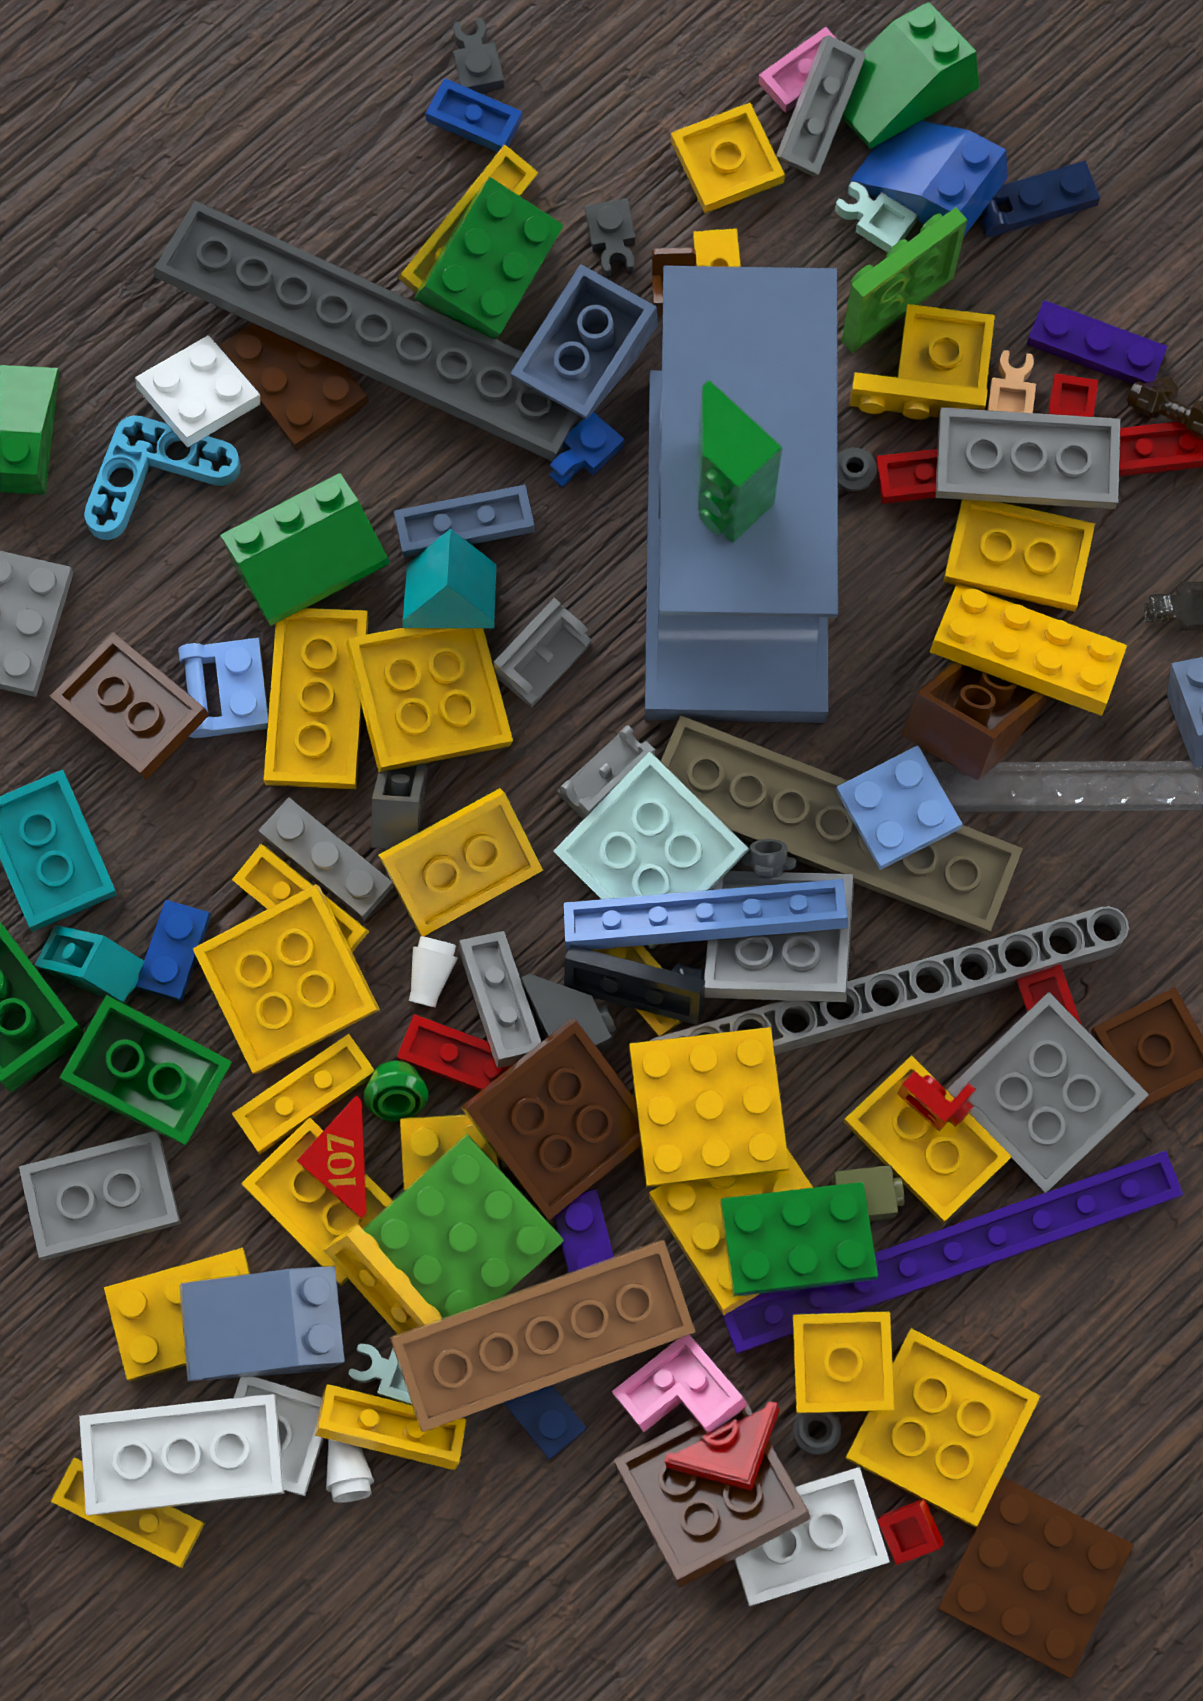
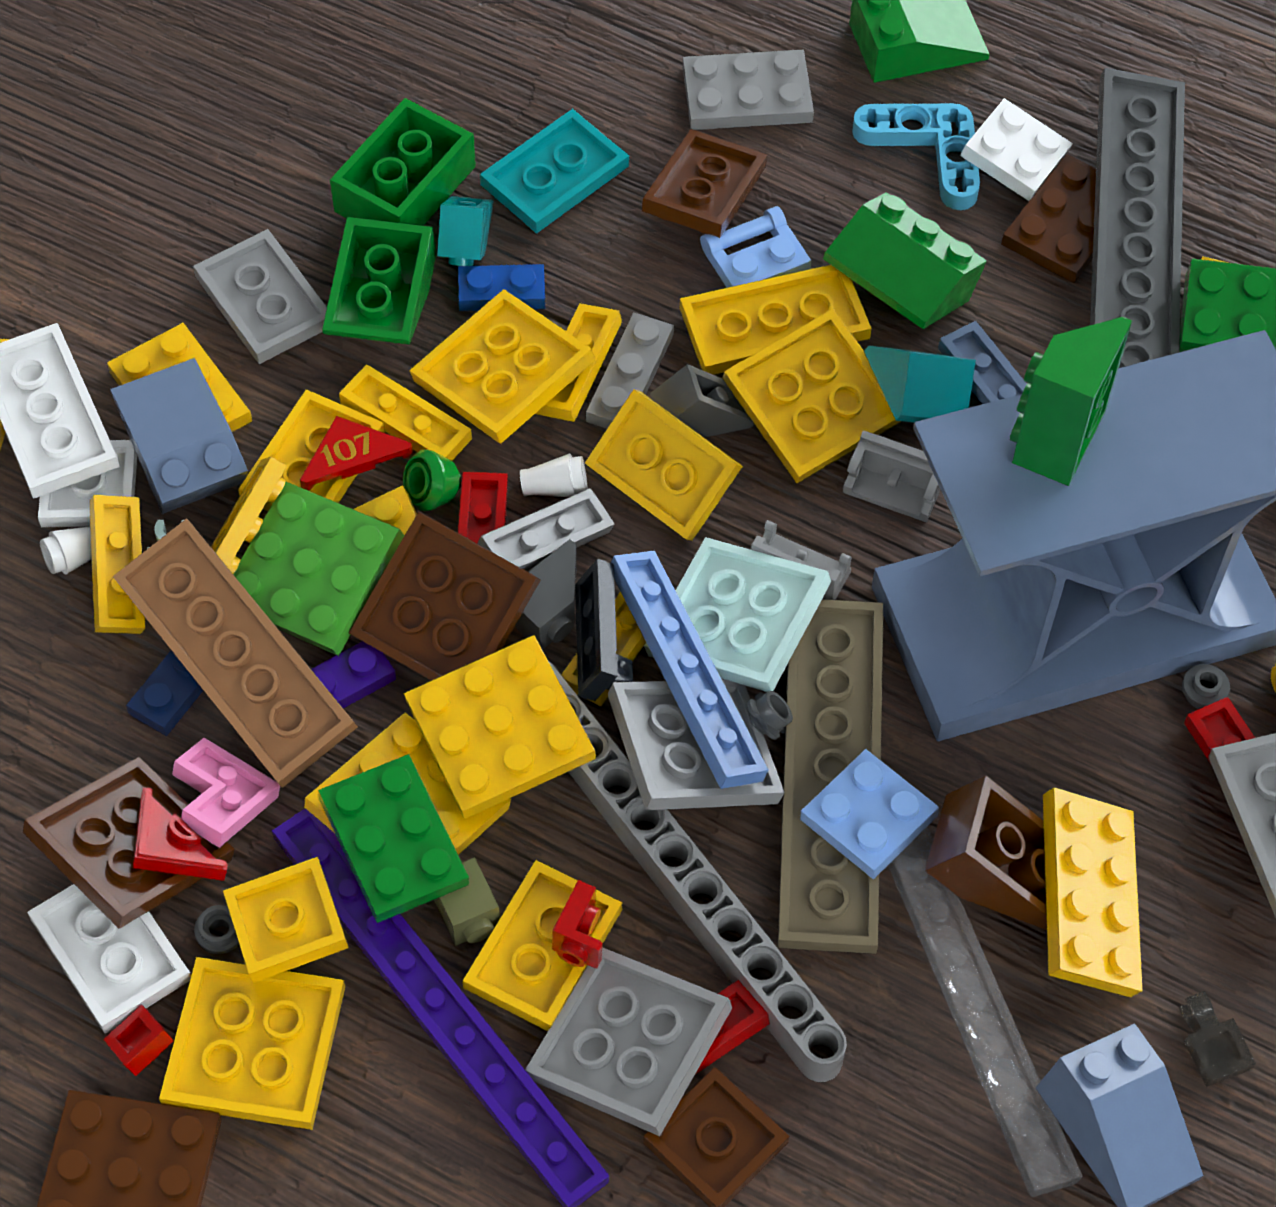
camera: 70 degrees right, 15 degrees down
yellow plate [943,500,1095,612] -> none

